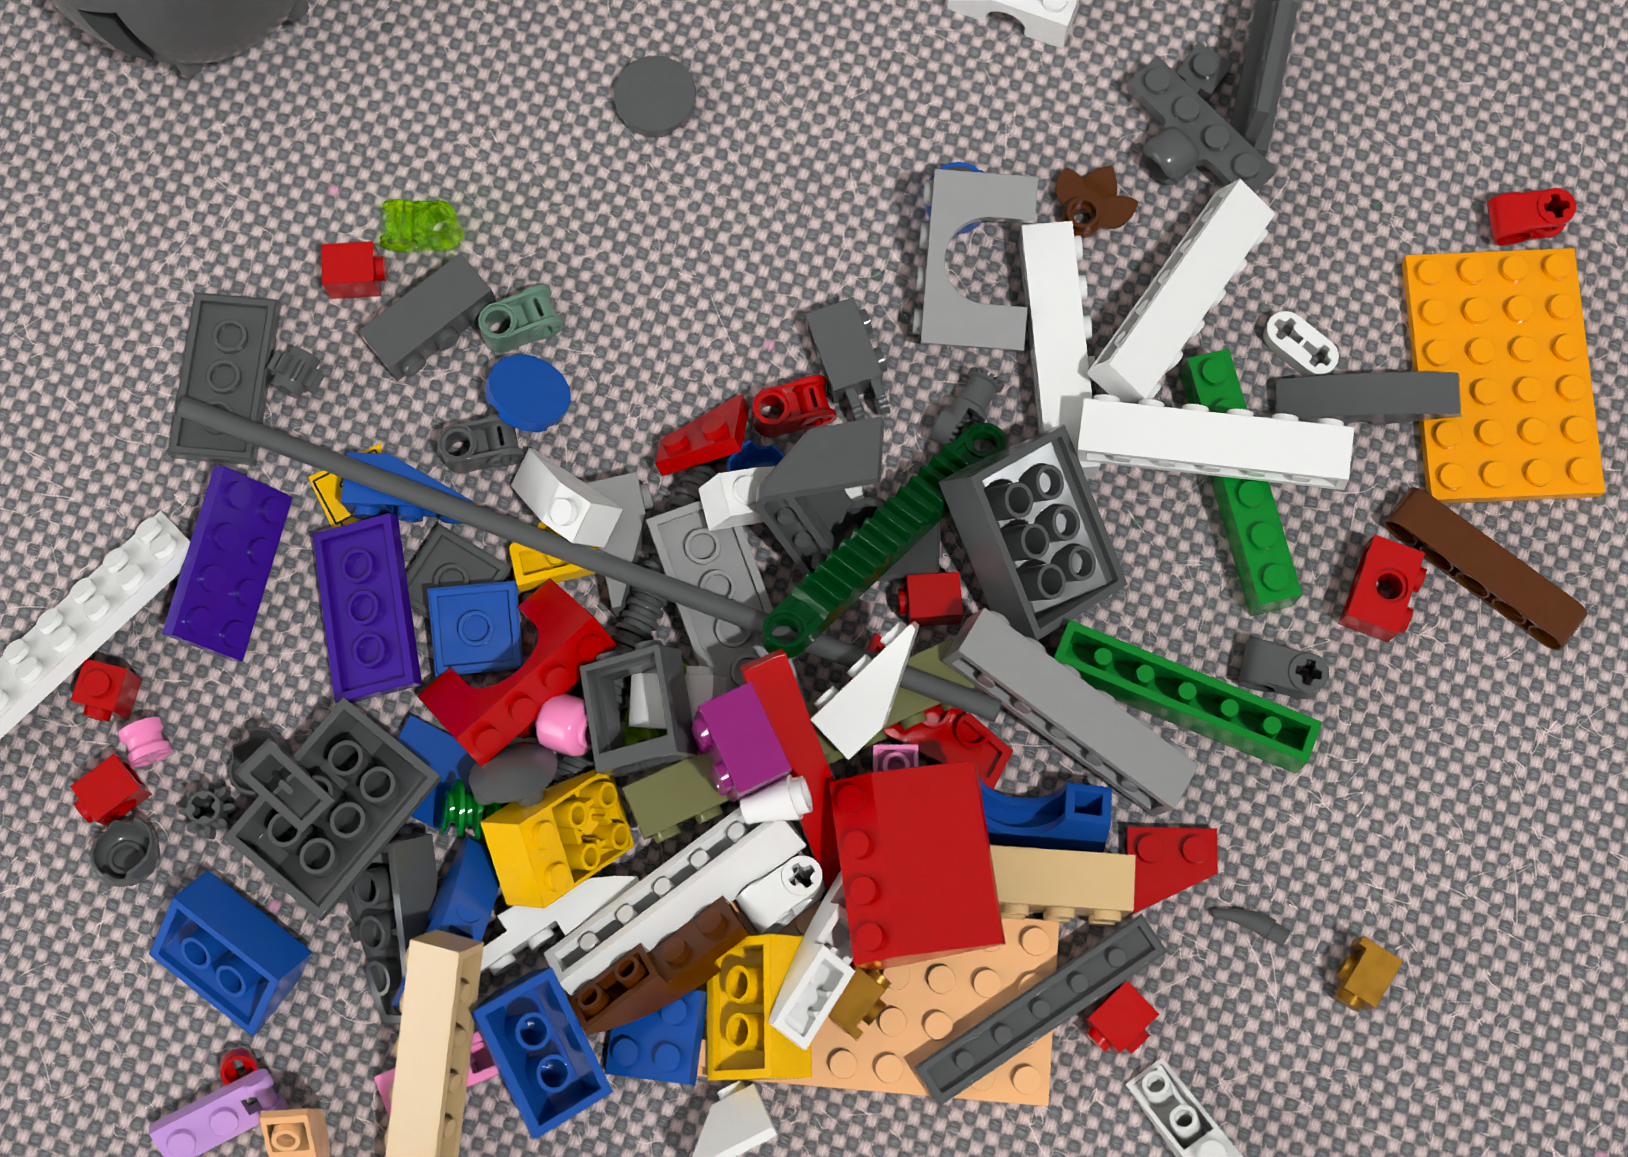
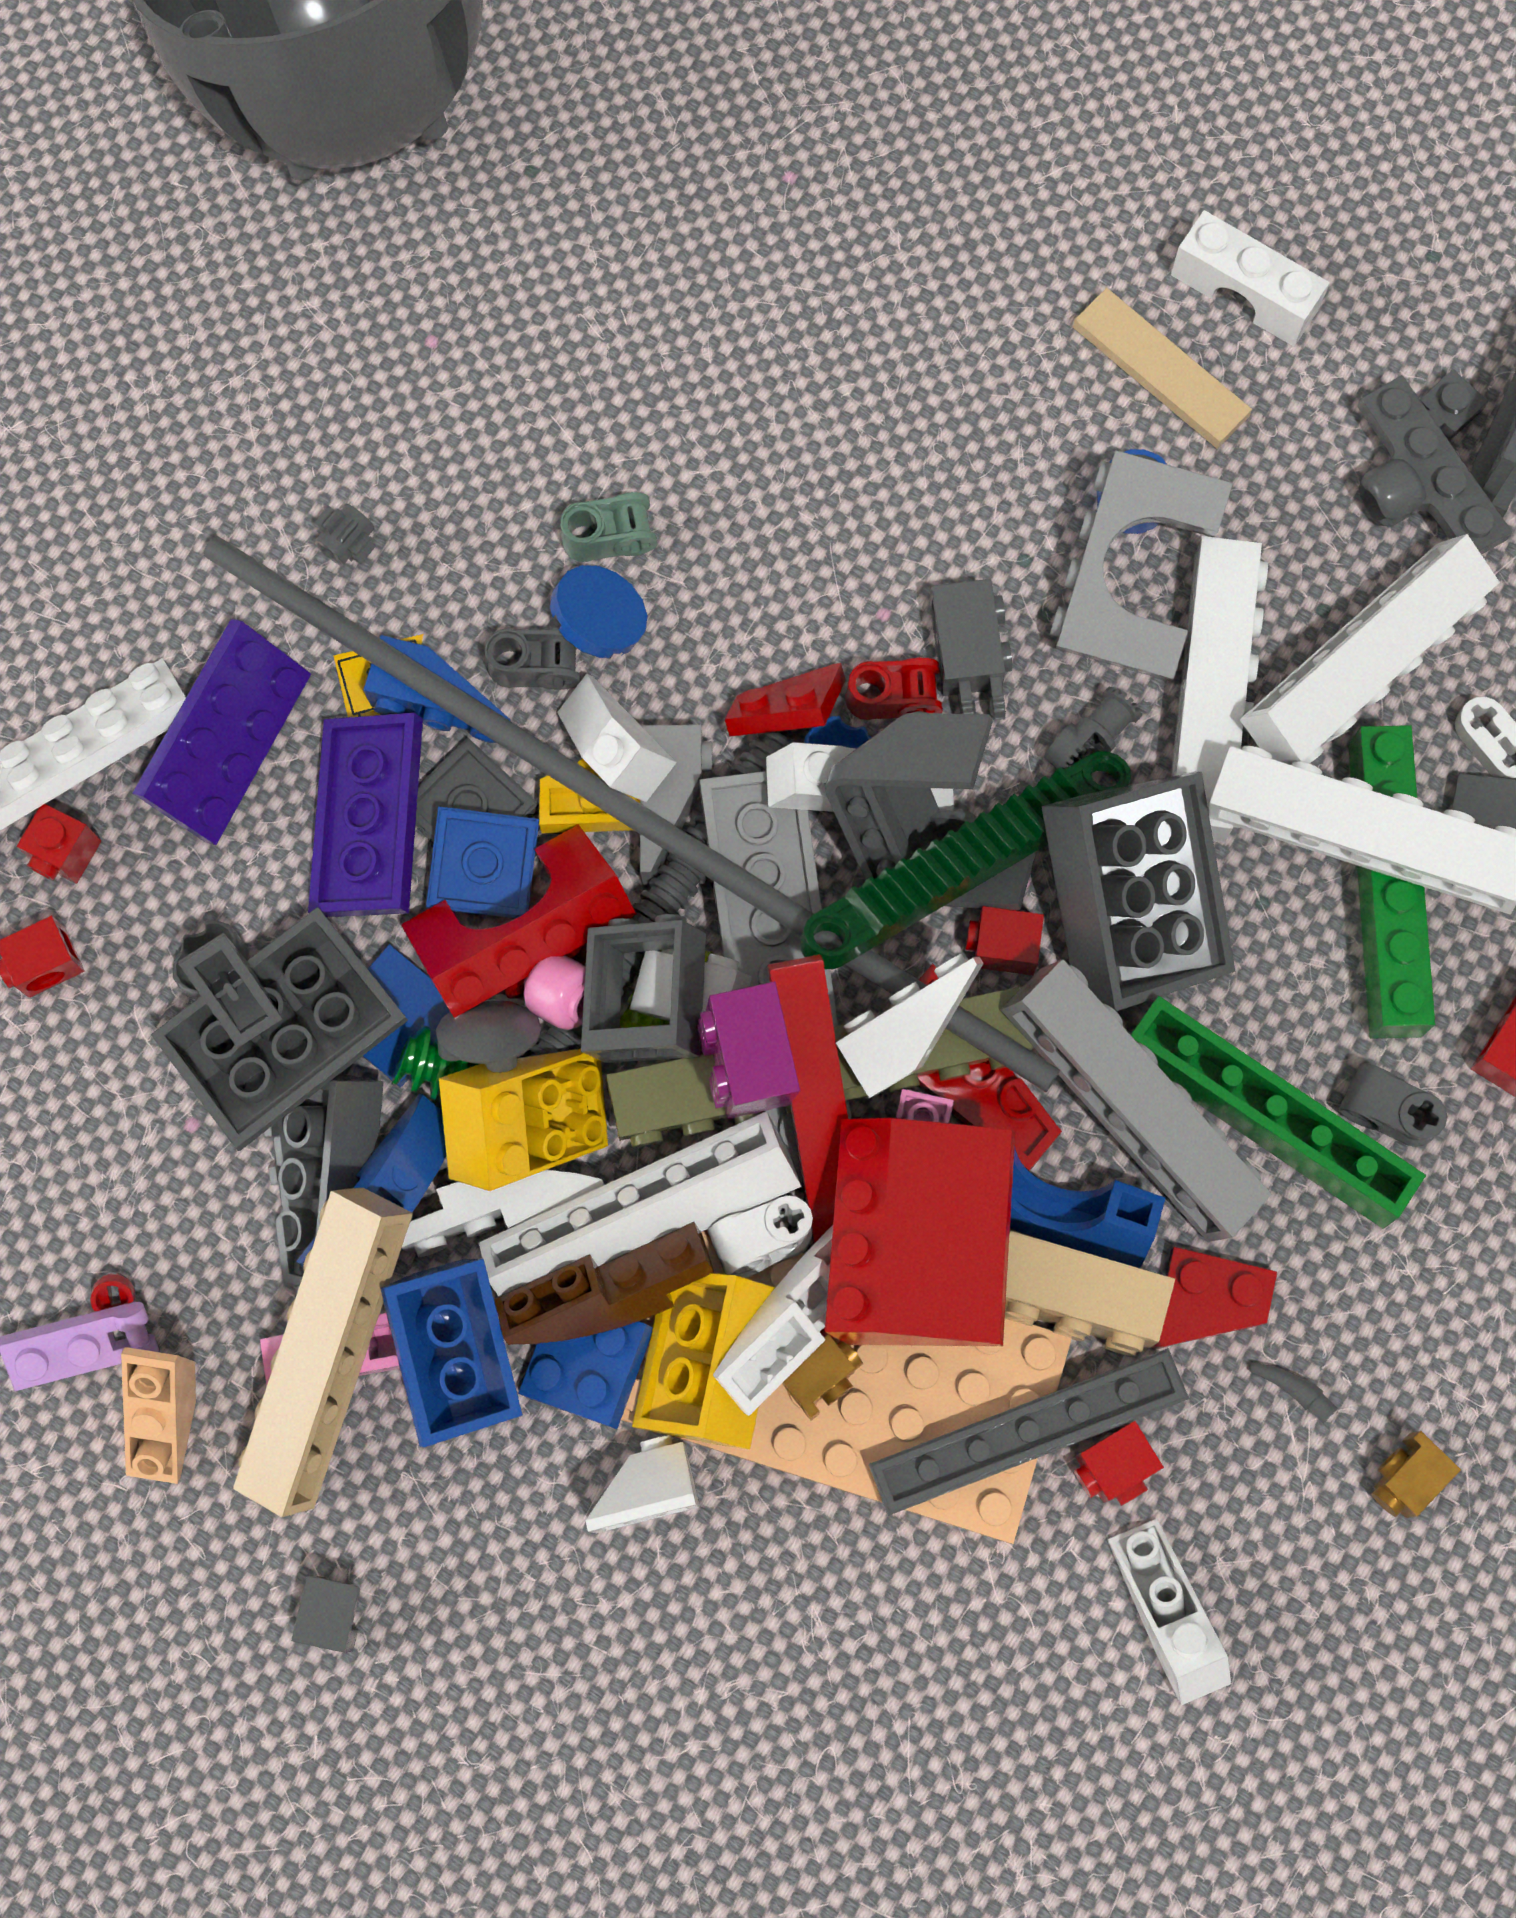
camera: 15 degrees right, 0 degrees up
dark grey hair [89,816,160,887] -> none
bright pink wheel [118,717,173,768] -> none
blue slope [149,870,312,1037] -> none
dark grey tile [168,292,282,466] -> none
dark grey gear [178,781,240,839] -> none
red brick [322,241,388,299] -> none
dark grey brick [358,253,496,382] -> none
clear neon green piece [380,199,465,253] -> none
dark grey tile [614,56,696,137] -> none
white cone [740,774,813,825] -> none
reddish brown plate [1055,165,1138,238] -> none
none -> tan tile [1073,288,1252,449]

